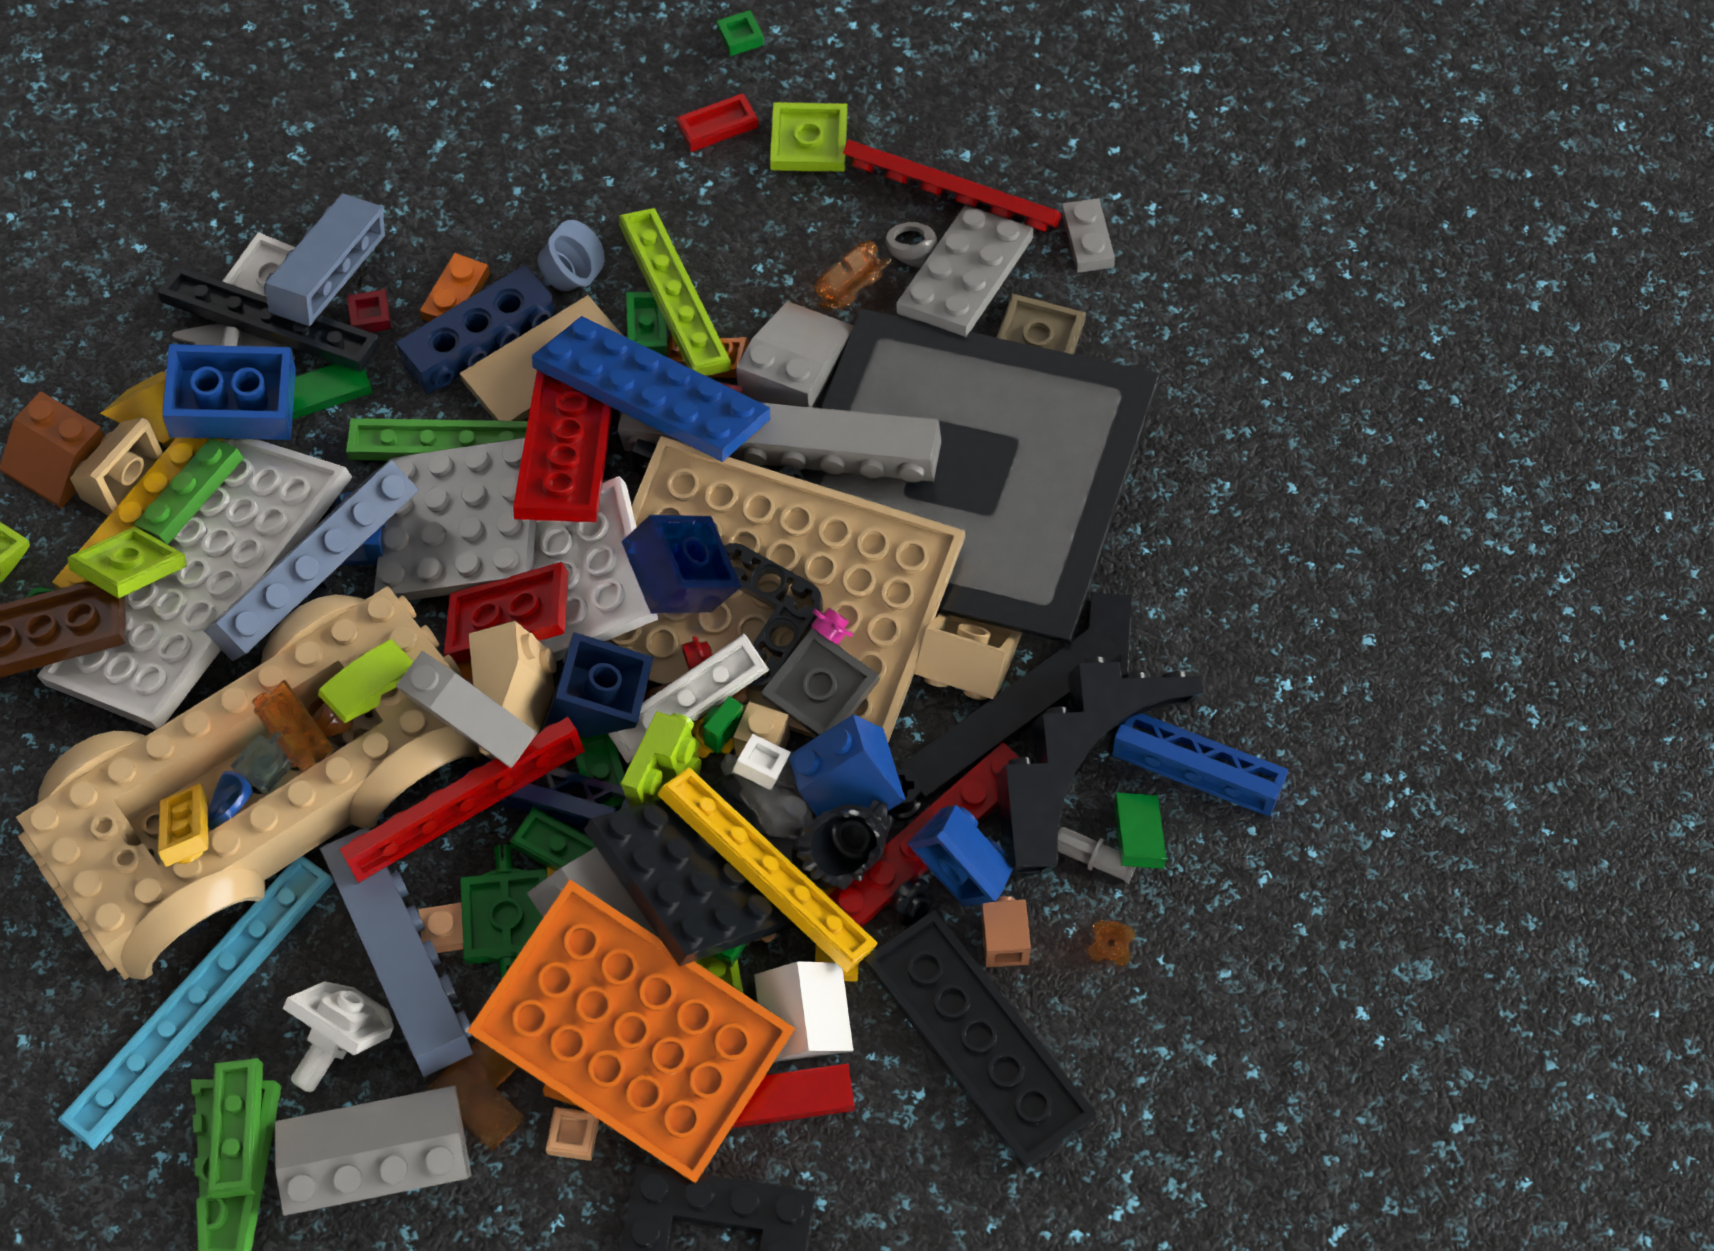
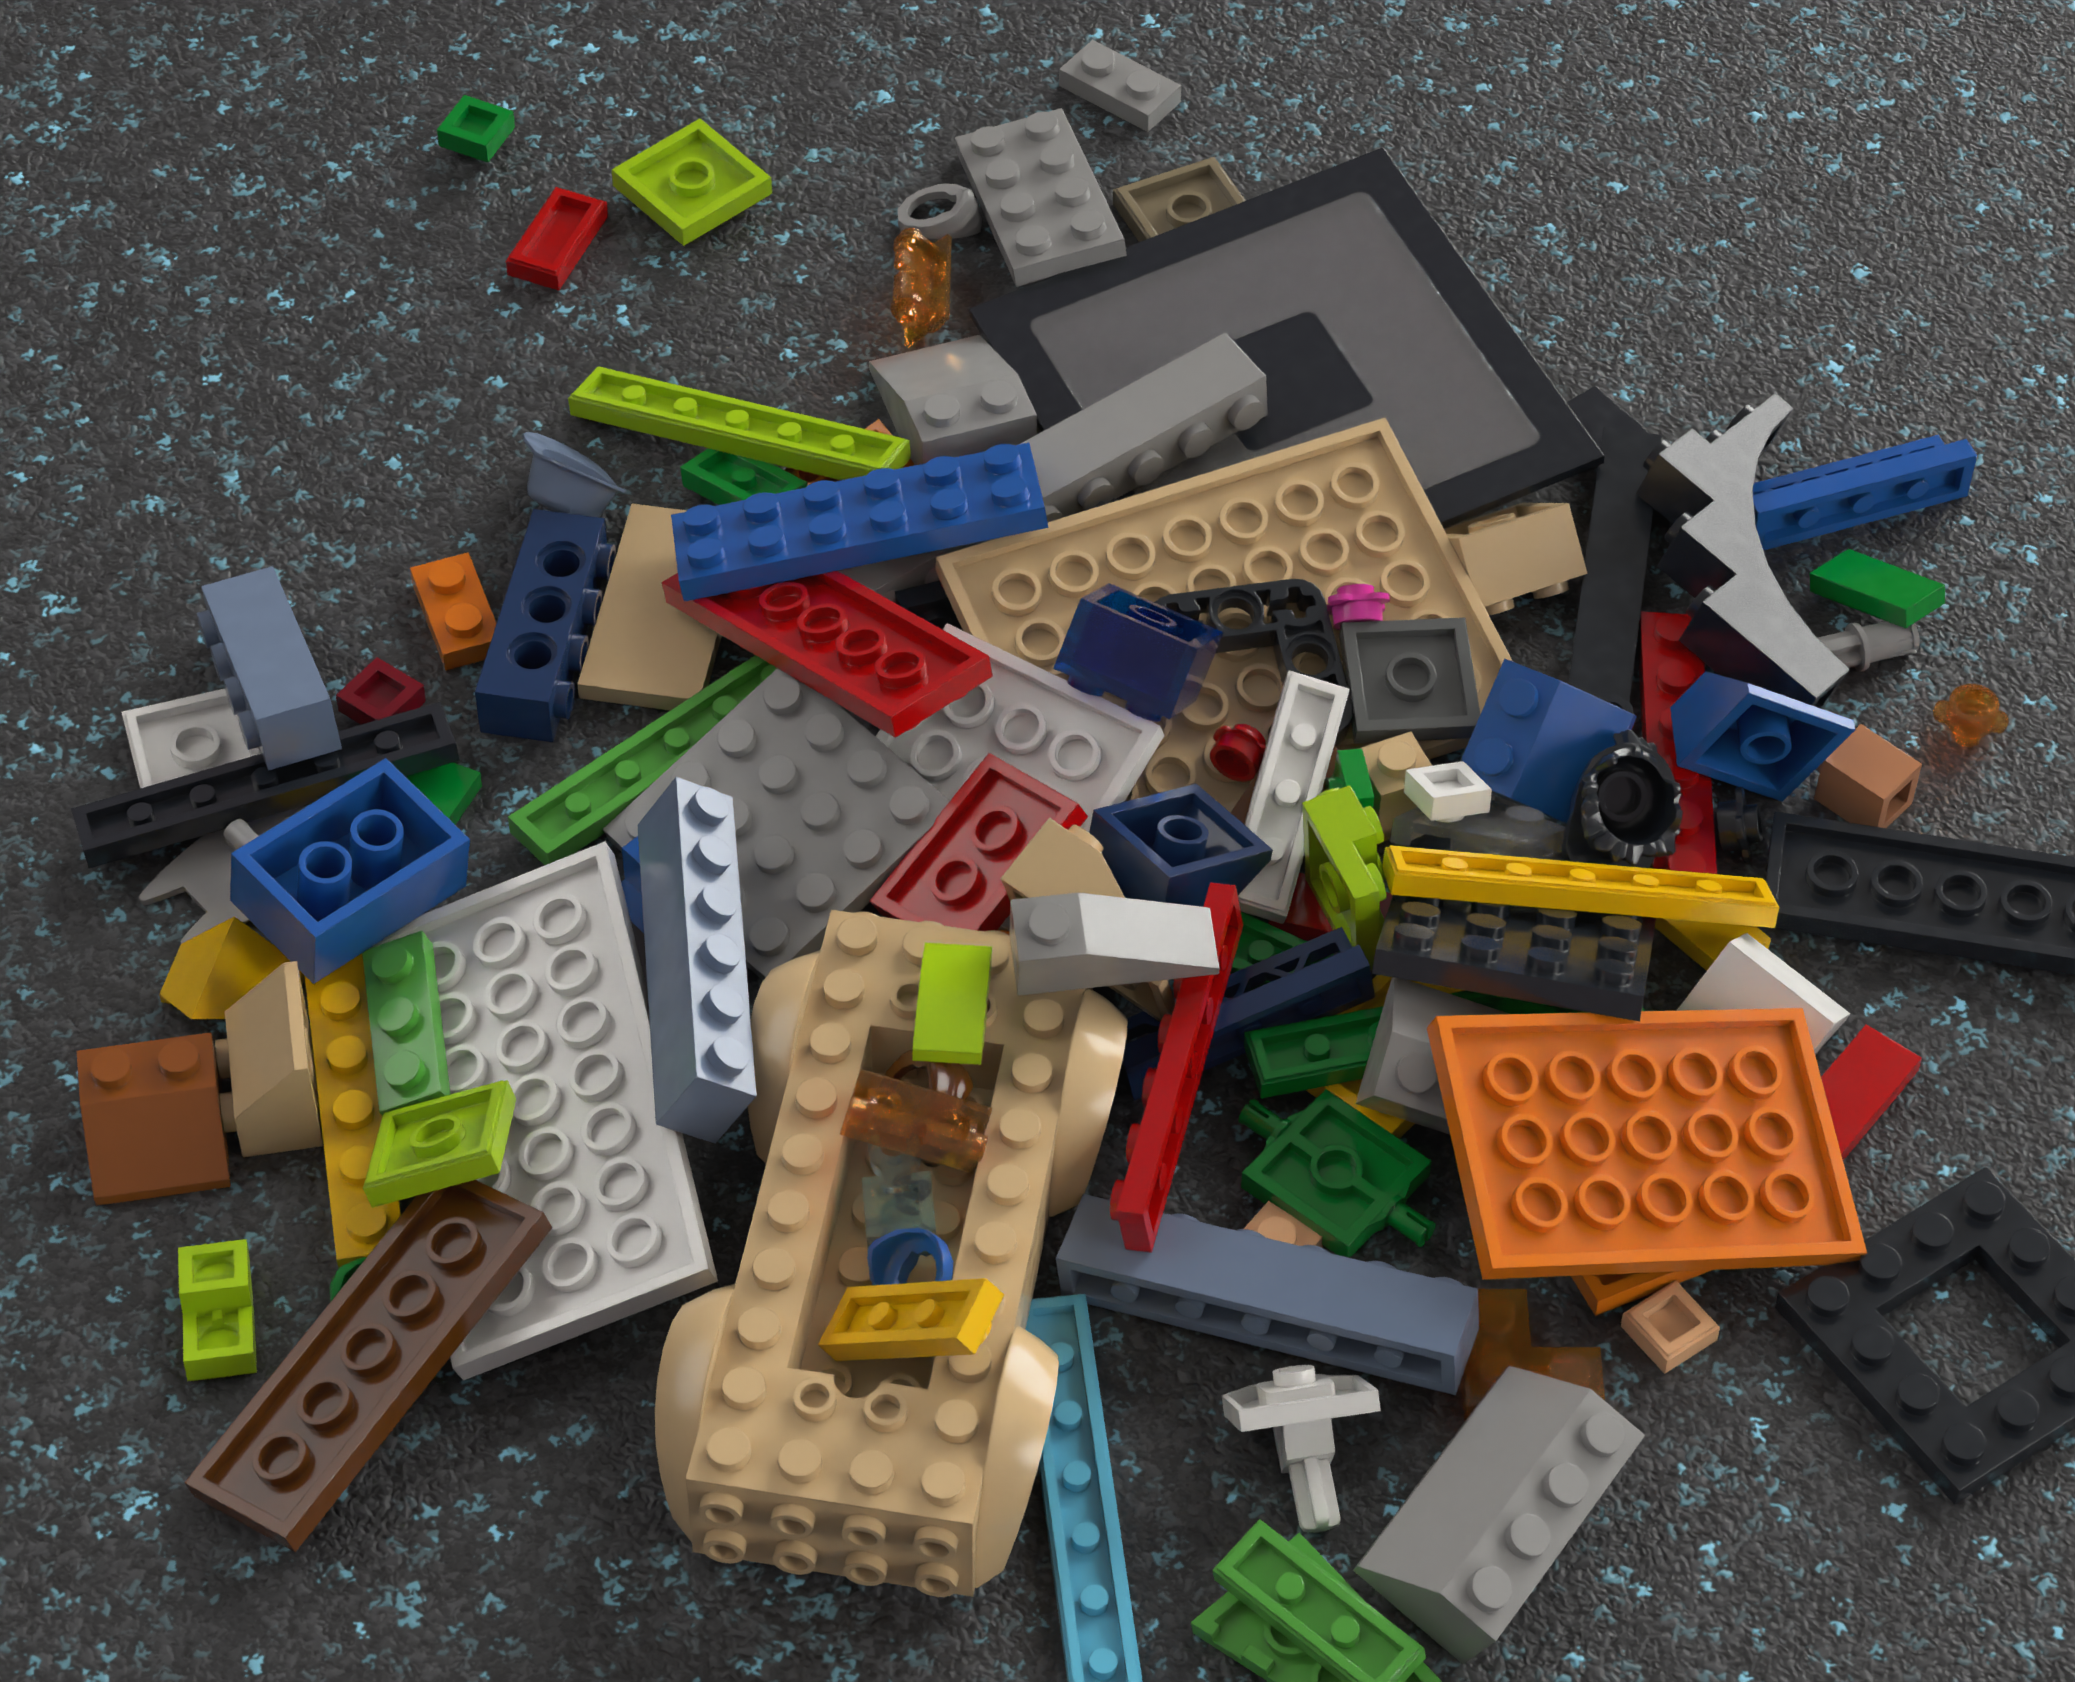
camera: 45 degrees left, 10 degrees down
red plate [843,140,1062,232] -> none

